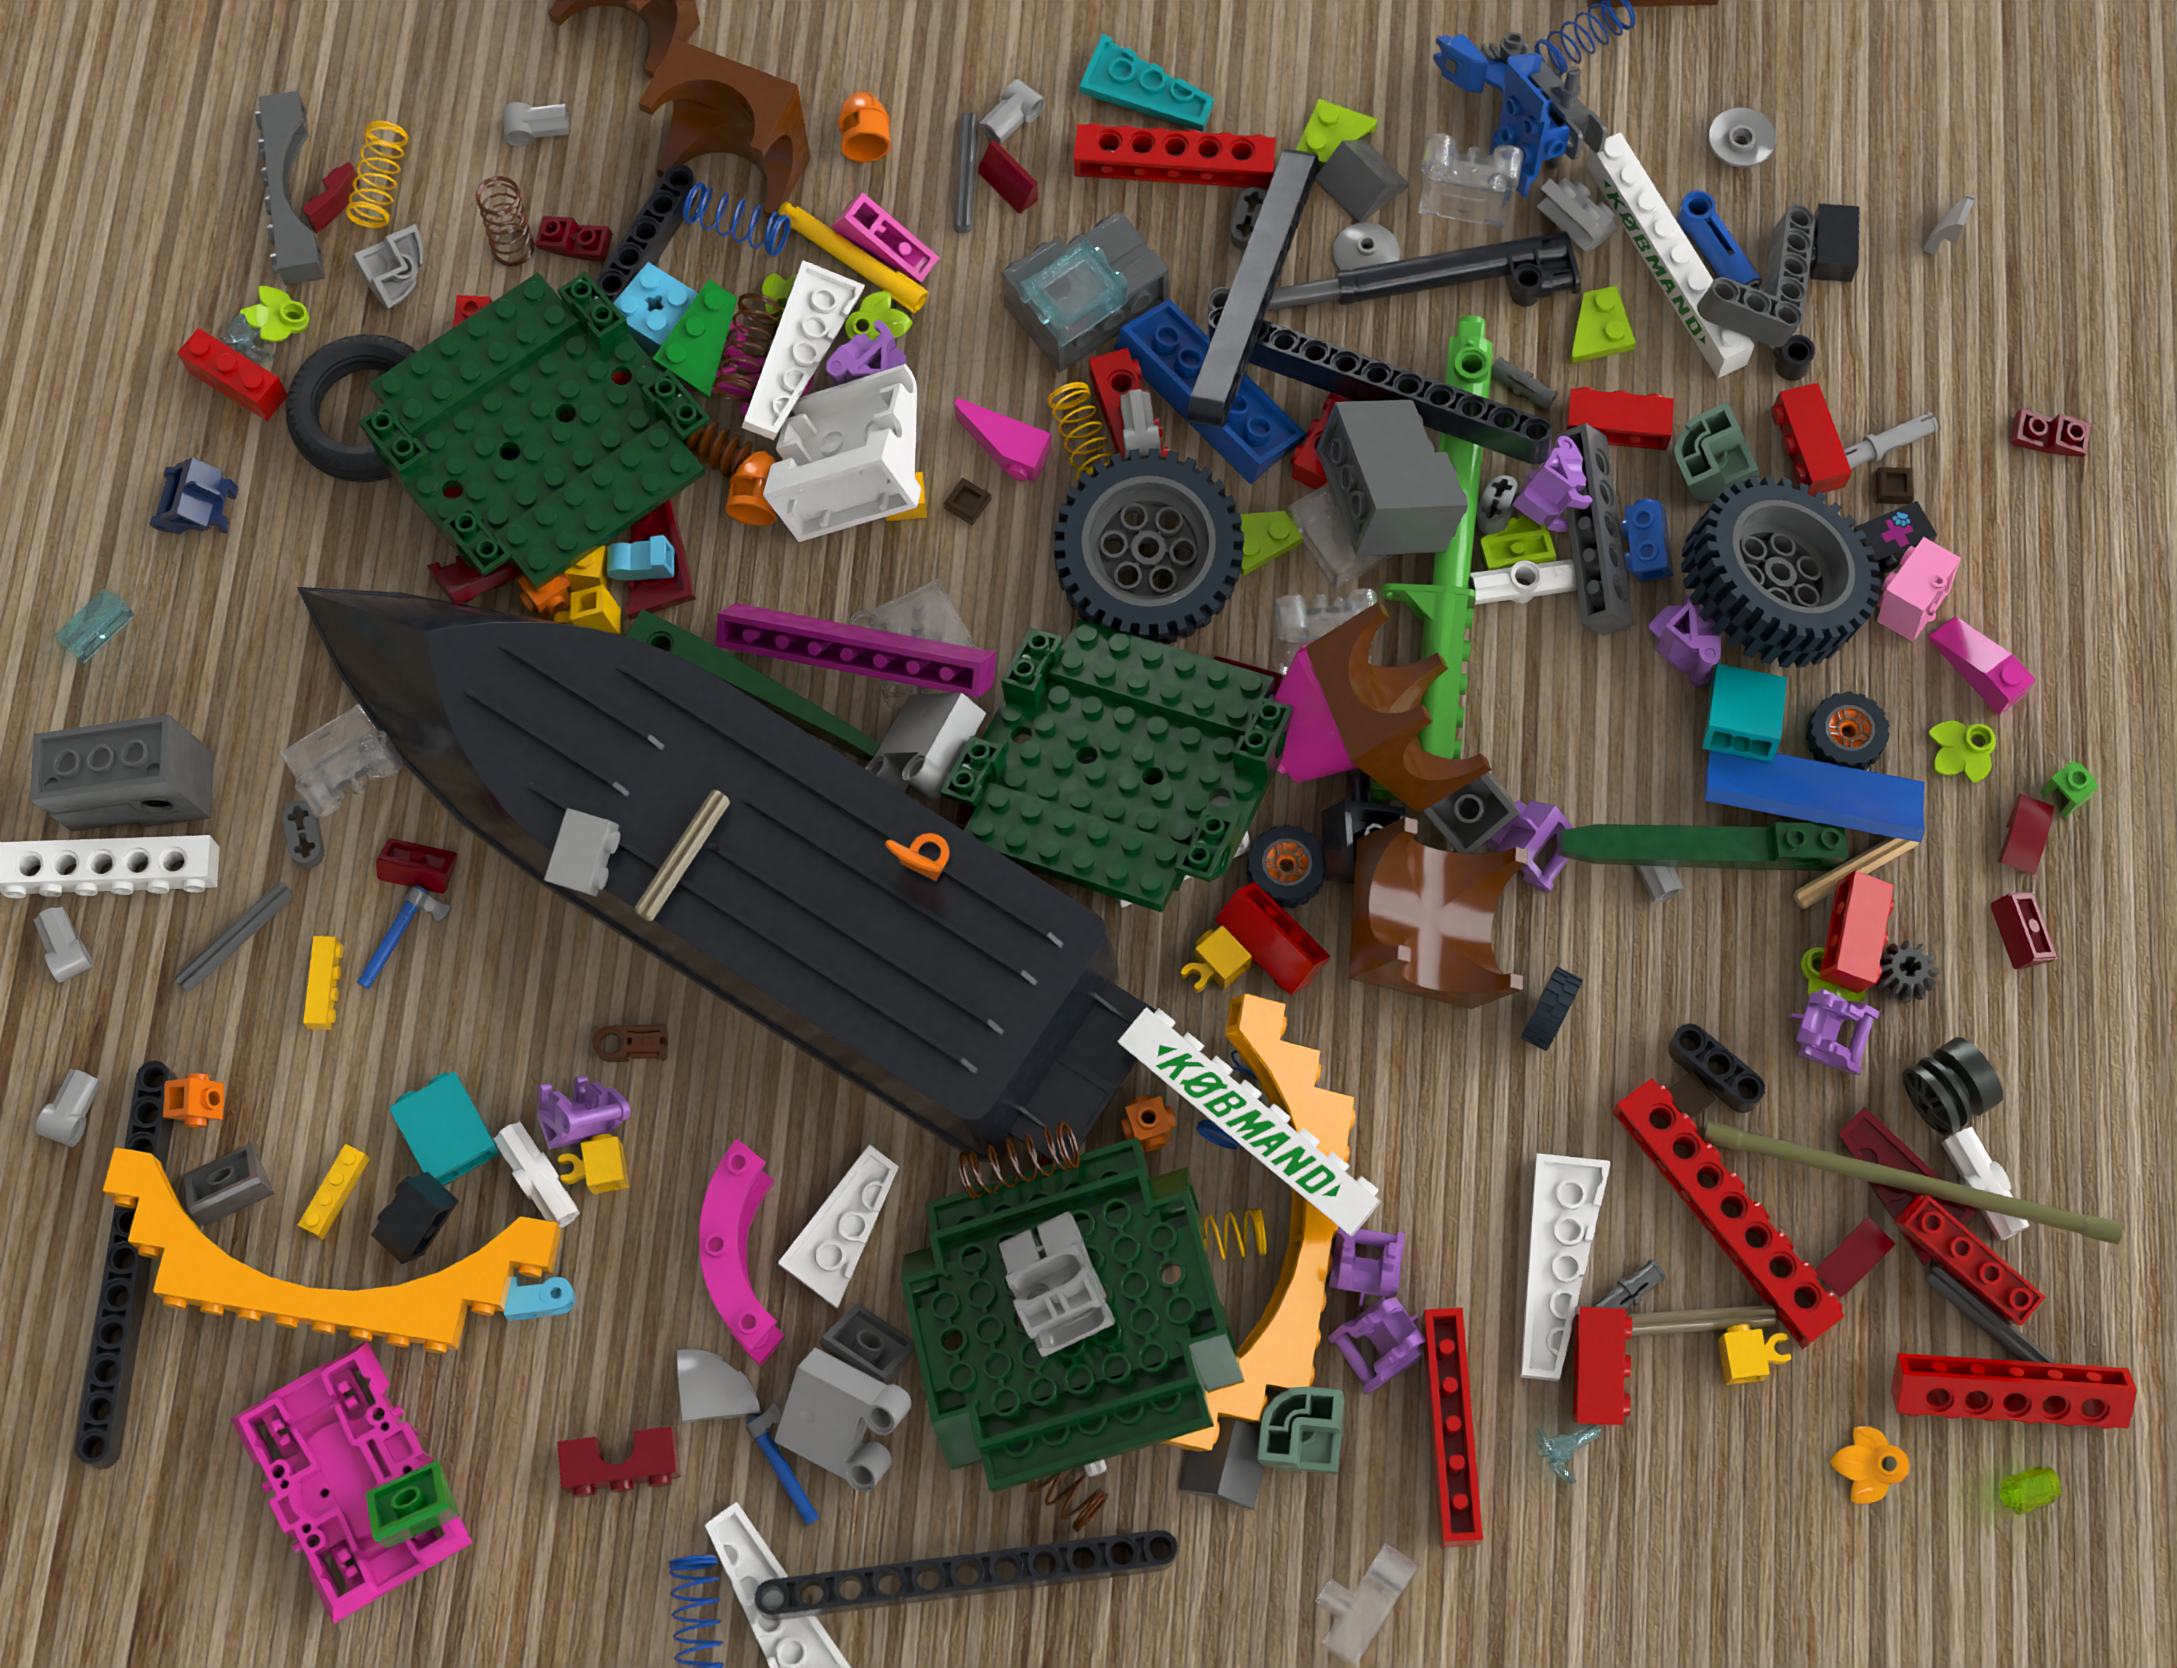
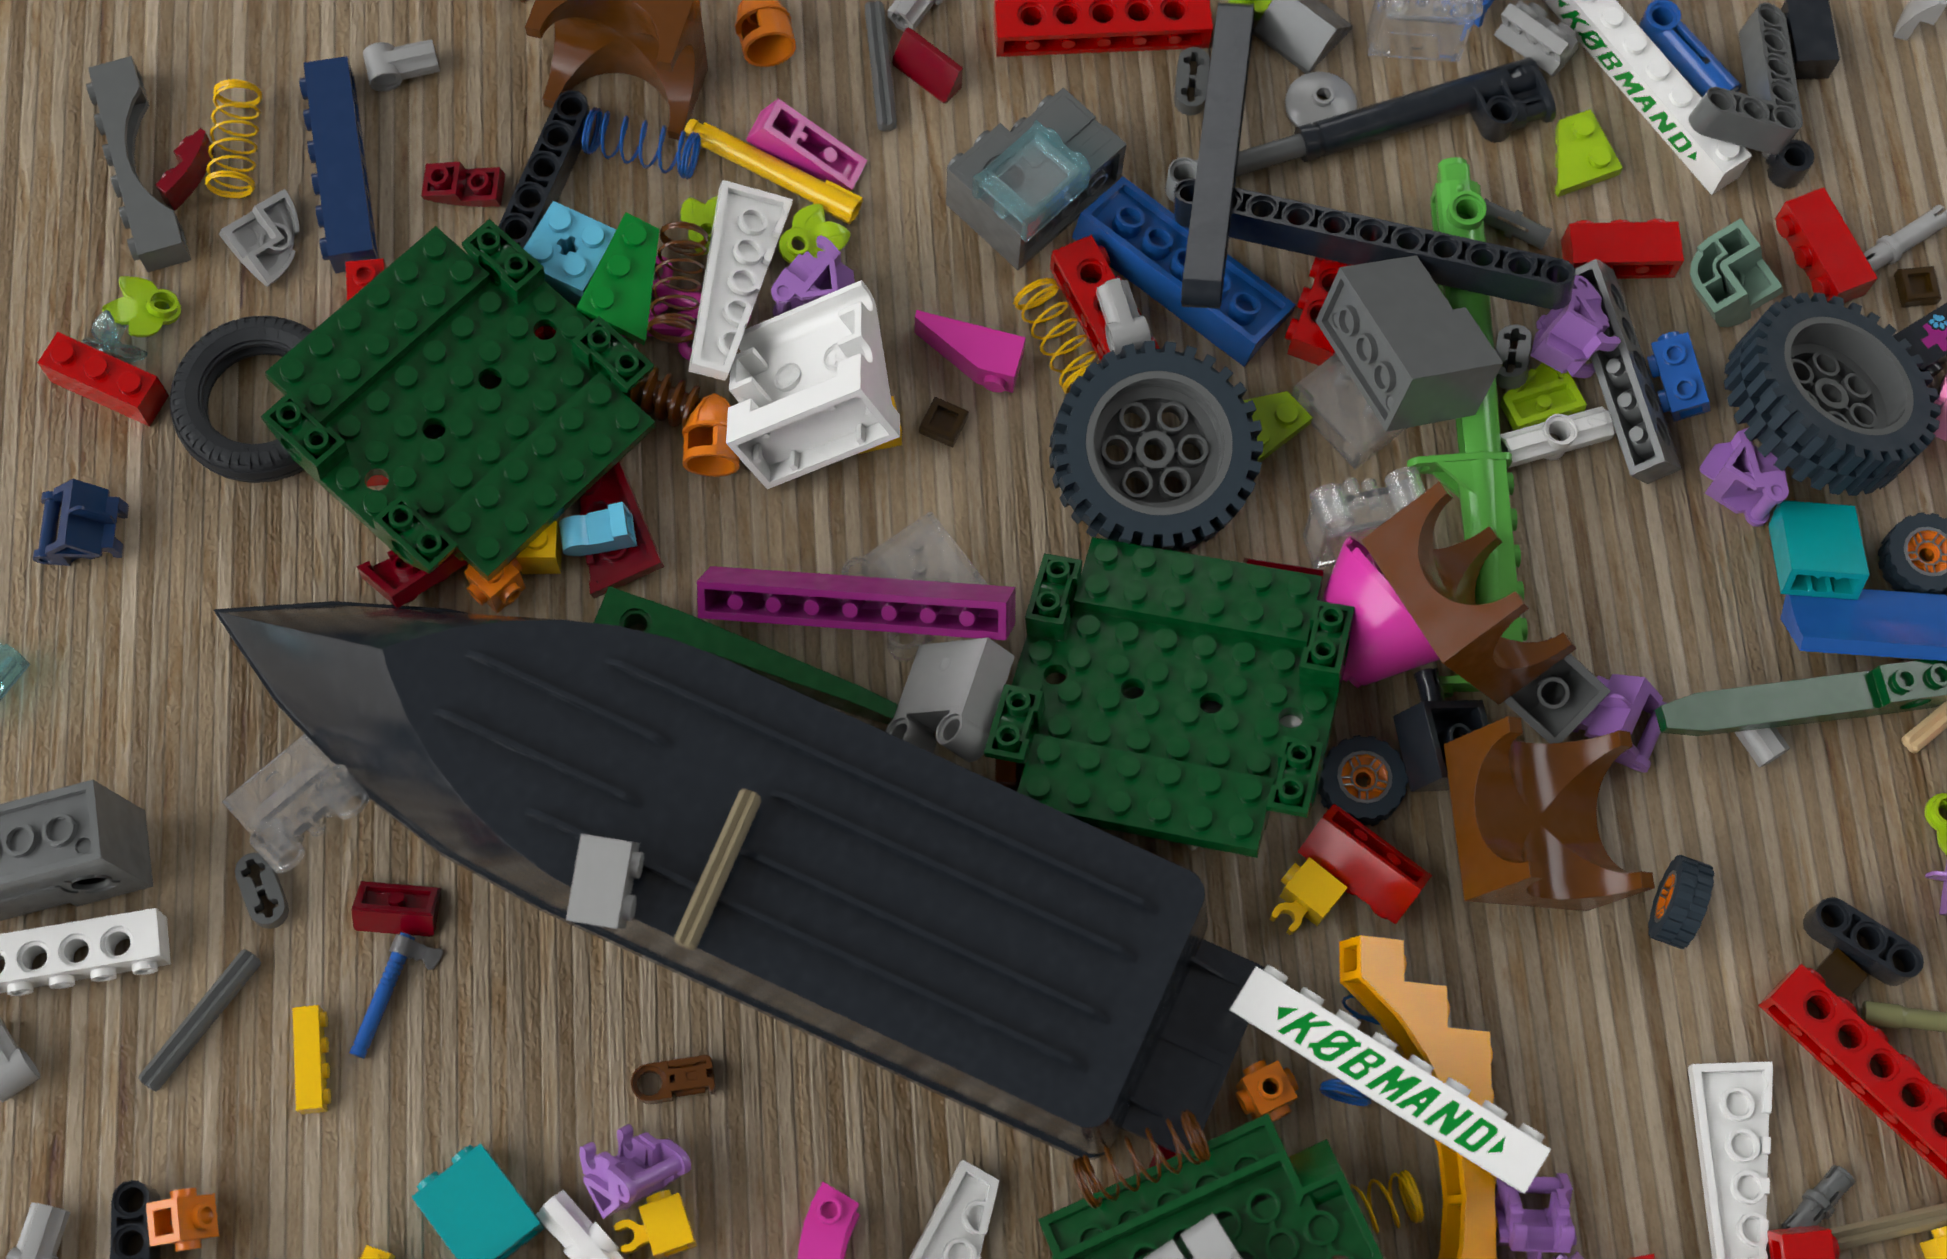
camera: 15 degrees left, 0 degrees up
reddish brown piece [476,176,534,266] -> none
yellow brick [554,584,621,635] -> none
orange piece [885,833,949,881] -> none
none -> dark blue brick [299,56,379,273]

